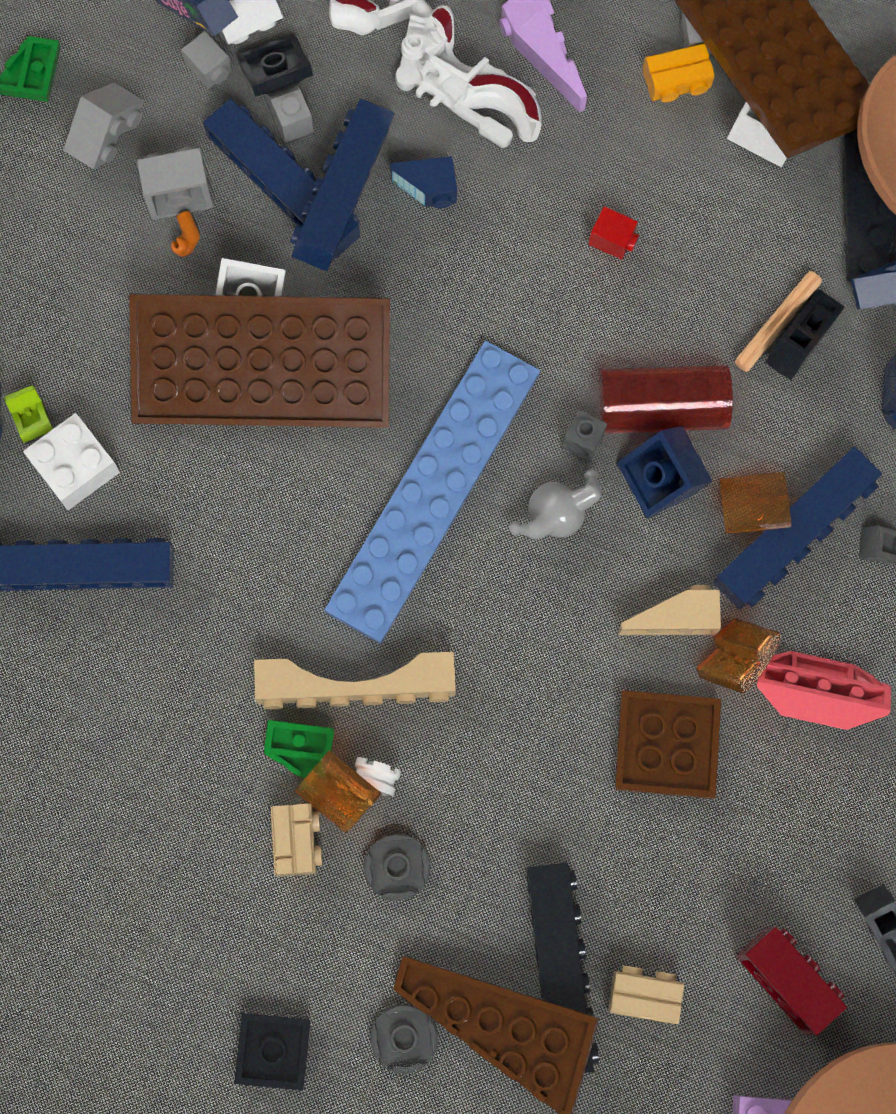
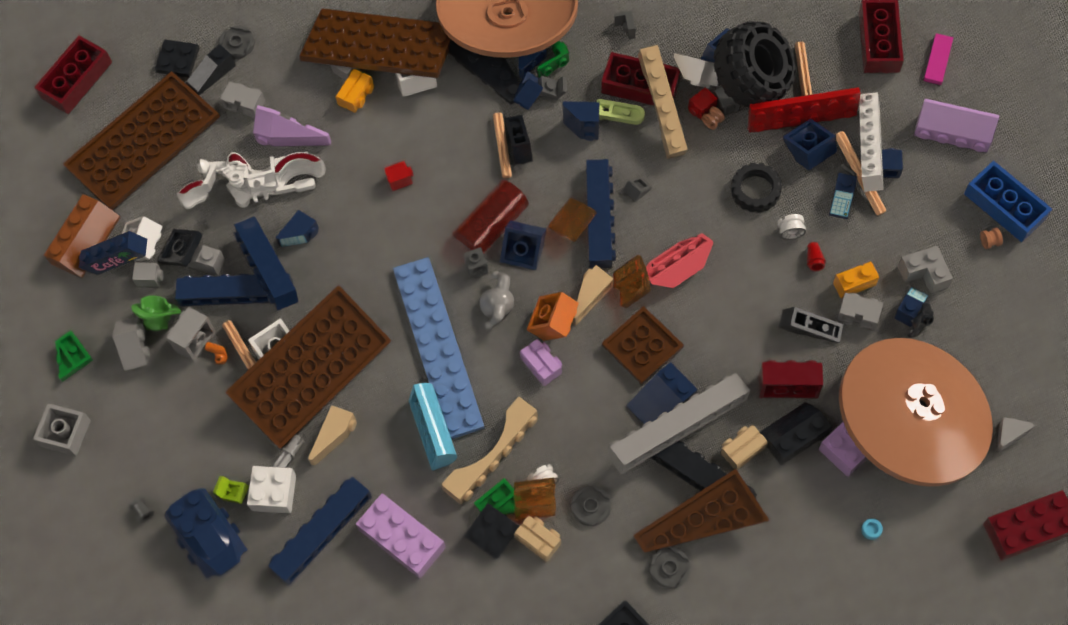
camera: 40 degrees left, 10 degrees down
none -> bright green hat [131,295,181,331]
none -> light nougat axle [222,320,256,369]
none -> light grey axle [273,435,305,468]
none -> tan slope [308,405,357,466]
none -> lavender brick [356,493,446,579]
none -> medium azure brick [408,383,457,471]
none -> black plate [464,503,520,560]
none -> lavender brick [519,339,562,386]
none -> orange brick [527,292,579,341]
none -> light grey brick [607,373,751,475]
none -> dark blue slope [626,362,698,425]
none -> black slope [760,402,832,466]

